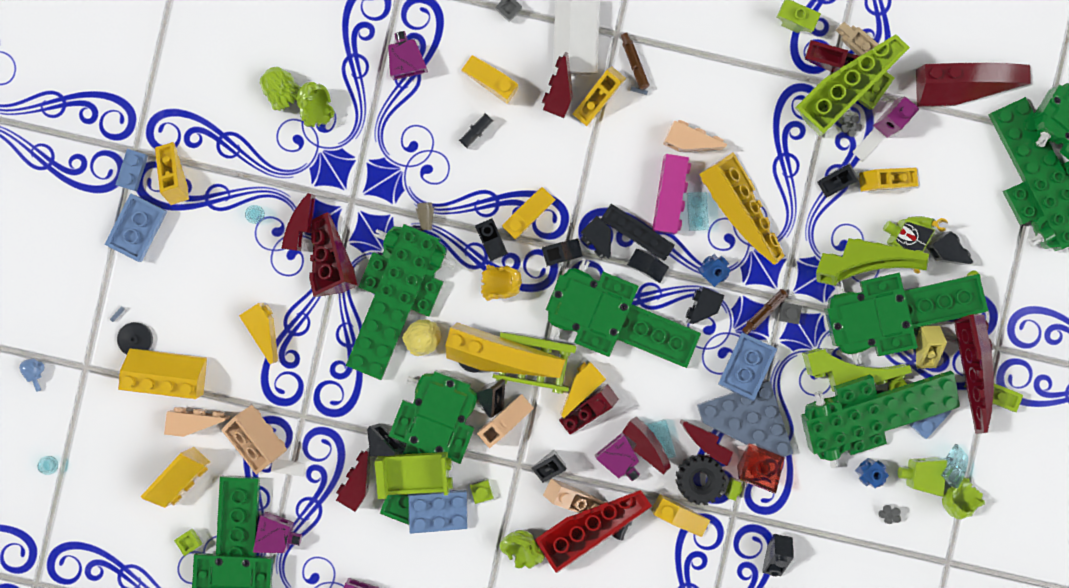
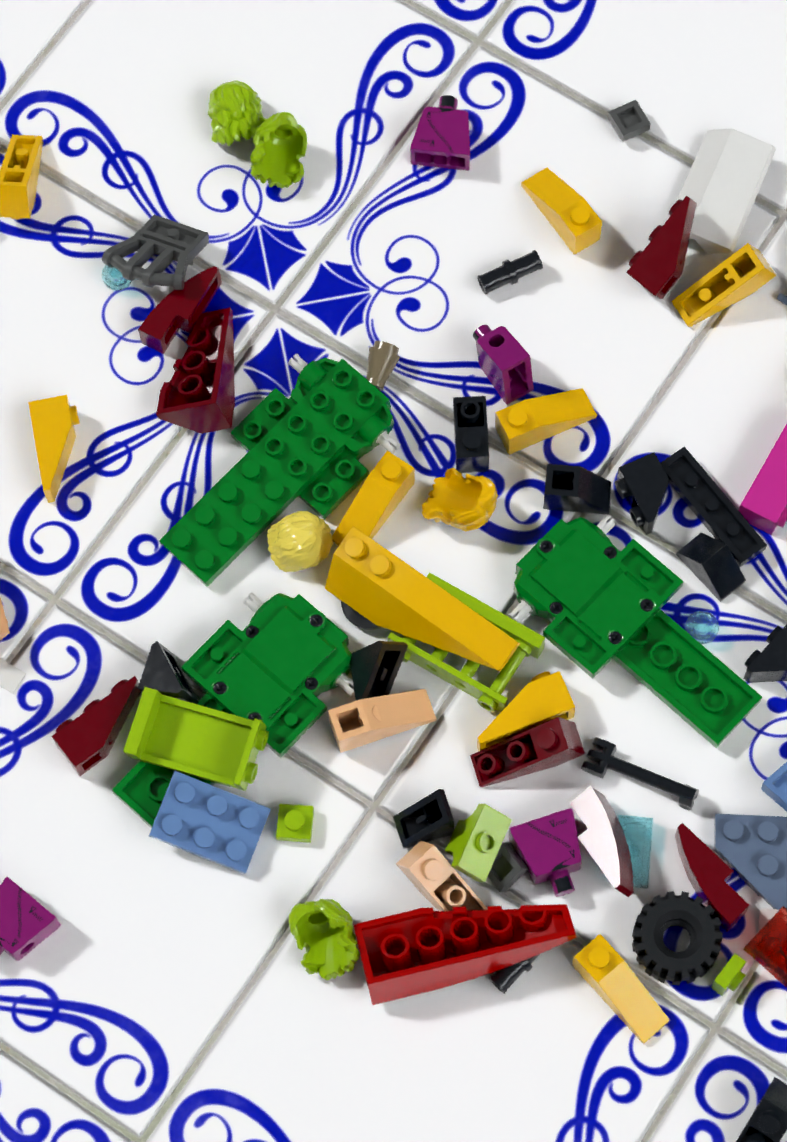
camera: 25 degrees right, 20 degrees down
none -> dark grey plate [102,215,209,290]
none -> yellow slope [332,450,415,545]
none -> lime brick [445,803,512,882]
none -> magenta torso [473,325,534,405]
none -> dark grey plate [488,842,529,892]
none -> black hinge [581,737,699,811]
none -> clear light blue plate [685,611,719,644]

